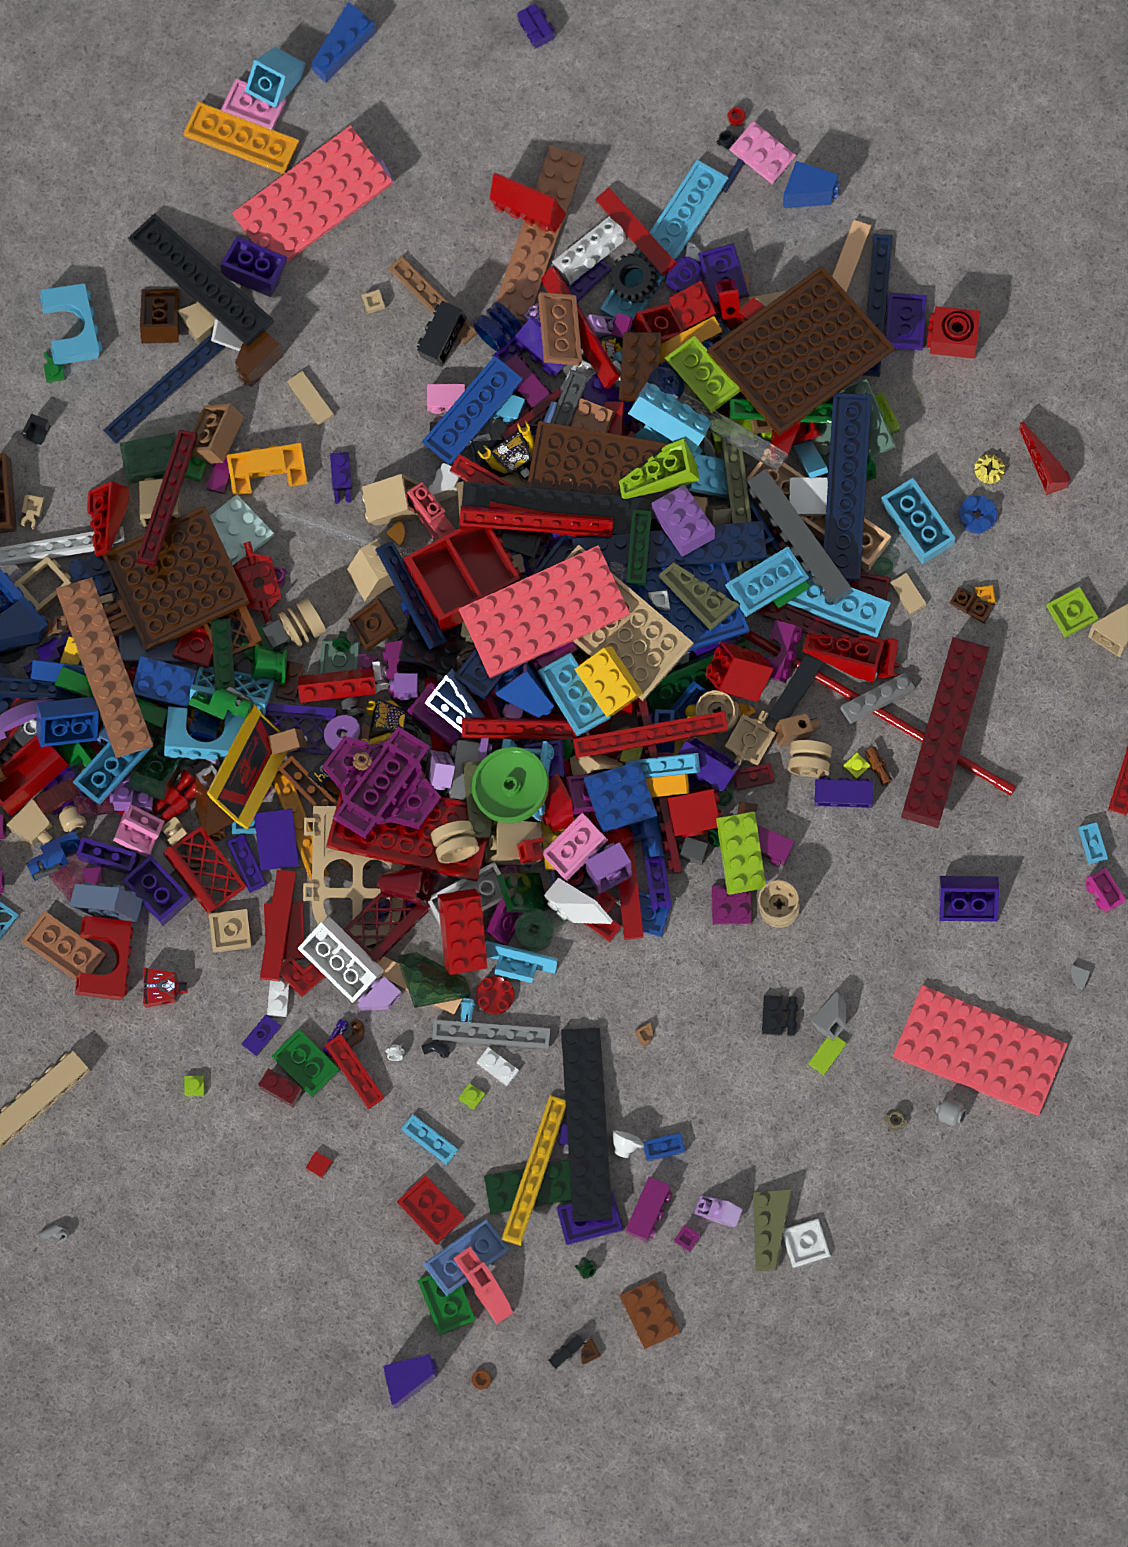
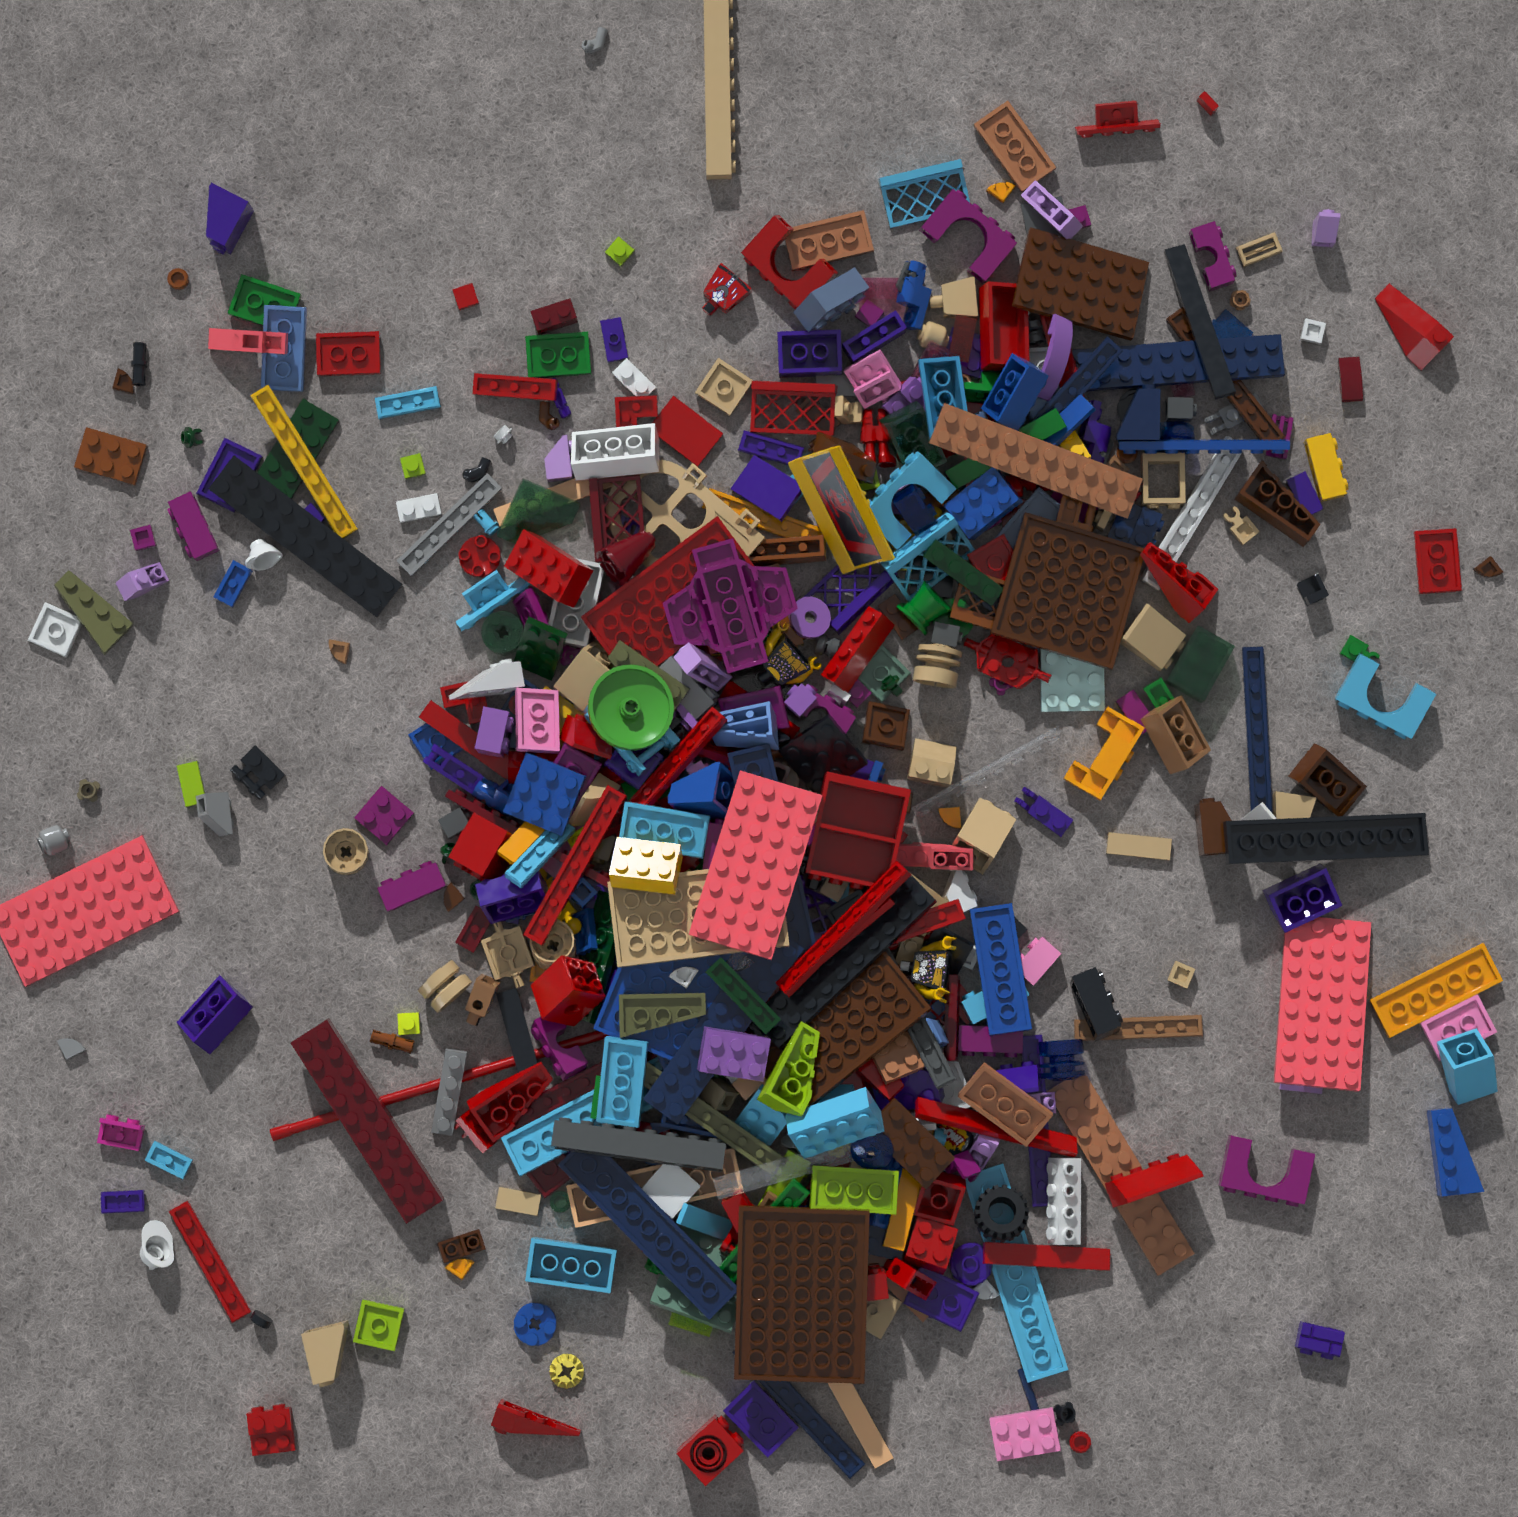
camera: 125 degrees right, 10 degrees up
dark red tile [137,429,198,567] -> none
green plate [189,686,253,720] -> none
red tile [260,870,297,982] -> none
medium nougat slope [268,728,307,755] -> none
black sticker [307,755,331,787] -> none
medium nougat plate [353,752,372,770] -> none
dark blue tile [375,541,447,650] -> none
tan wheel [431,821,479,863] -> none
red panel [517,837,545,863] -> none
lime plate [716,811,766,895] -> none
blue slope [783,161,840,208] -> none
dark purple brick [814,777,873,808] -> none
none -> magenta arch [1218,1135,1315,1207]

